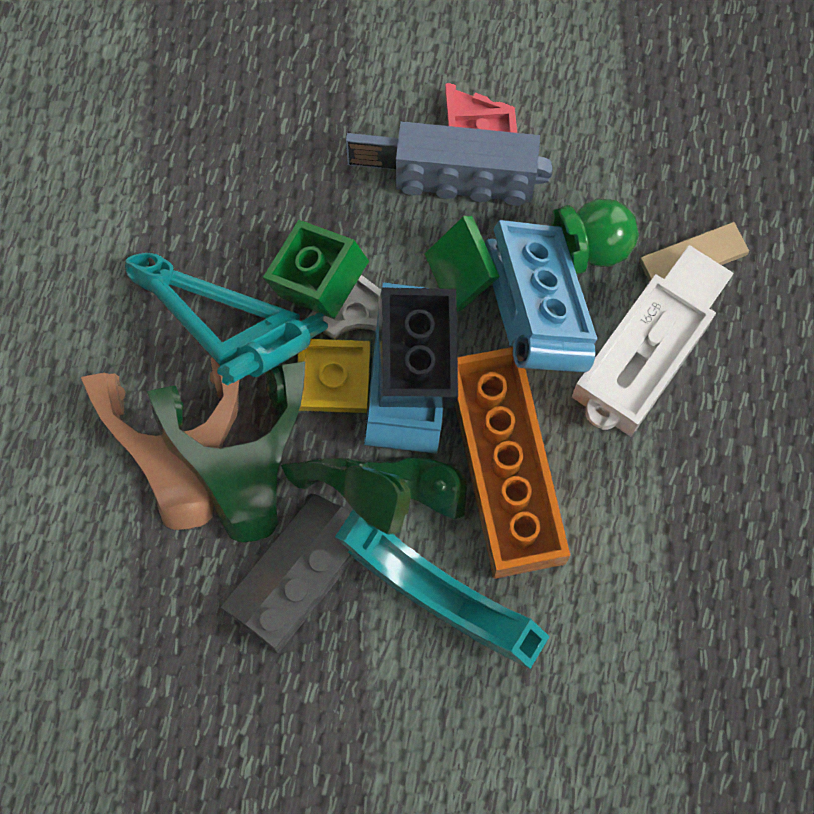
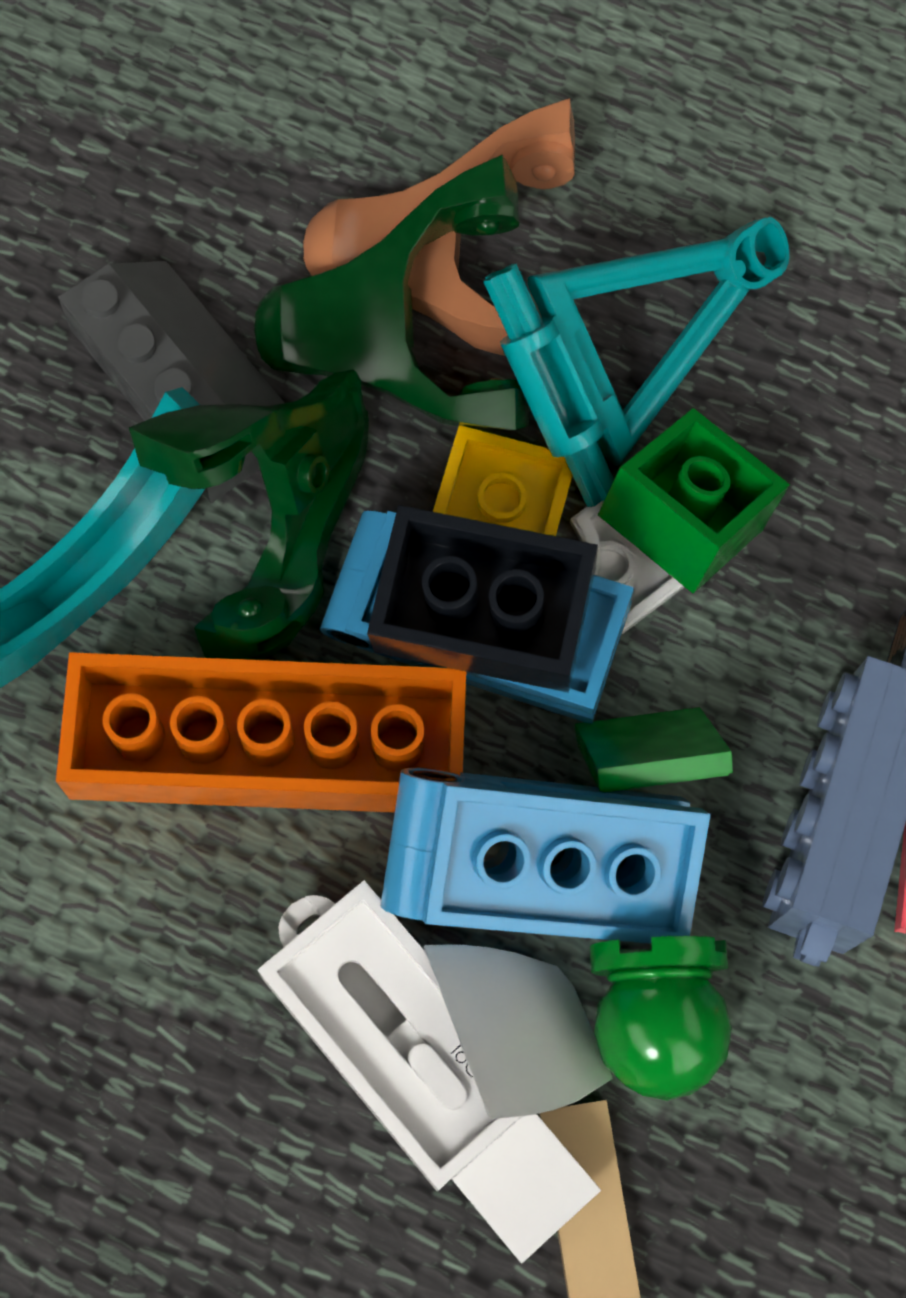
camera: 100 degrees right, 0 degrees up
none -> white sticker [423,945,613,1119]

